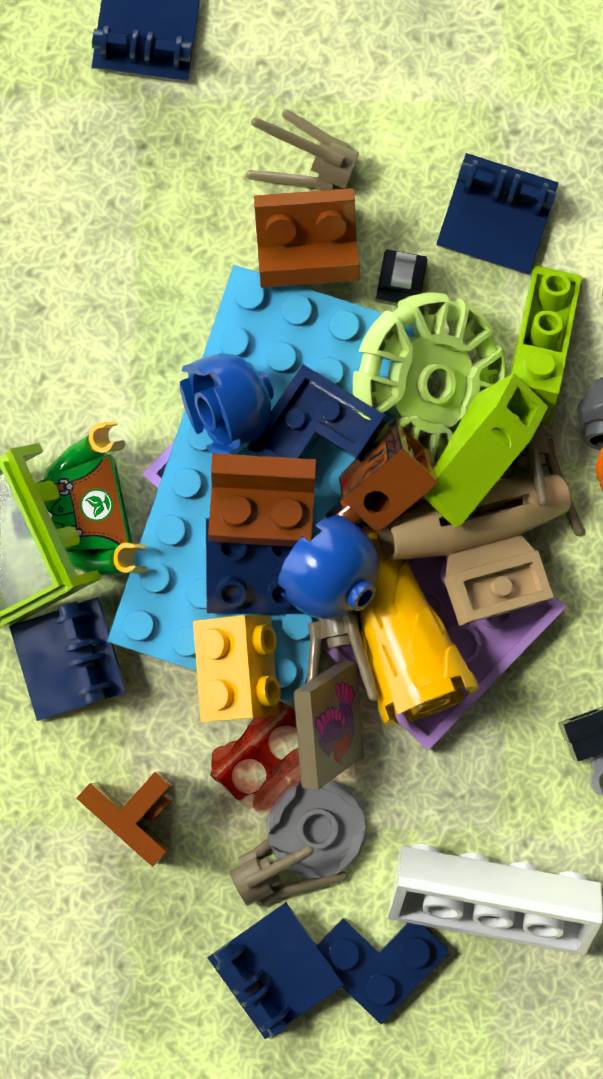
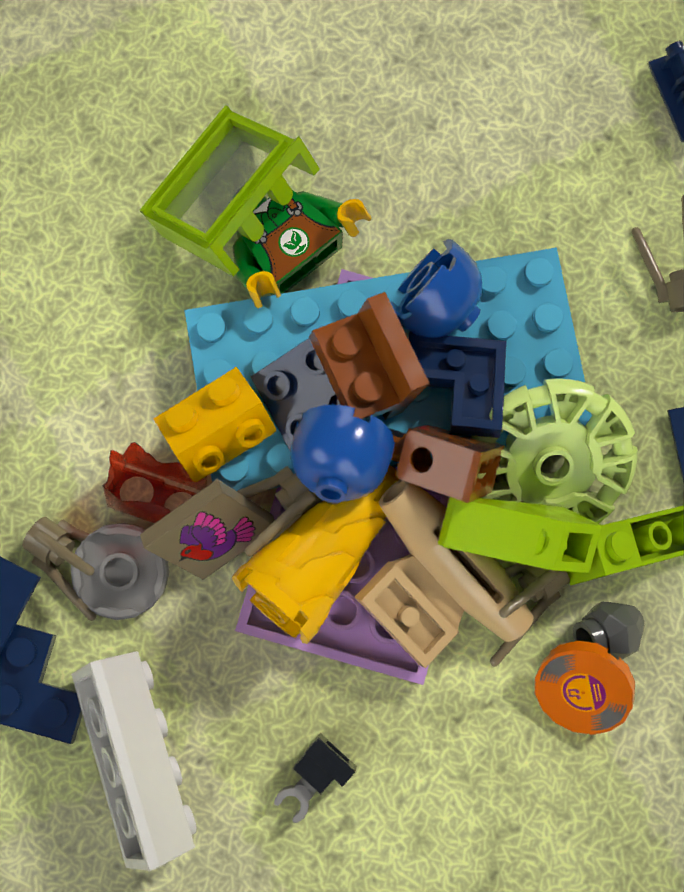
camera: 60 degrees right, 5 degrees down
dark blue hinge [9,597,127,721] -> none
dark orange bracket [76,771,174,867] -> none
dark orange bracket [254,188,360,288] -> none
black piece [375,249,428,306] -> none

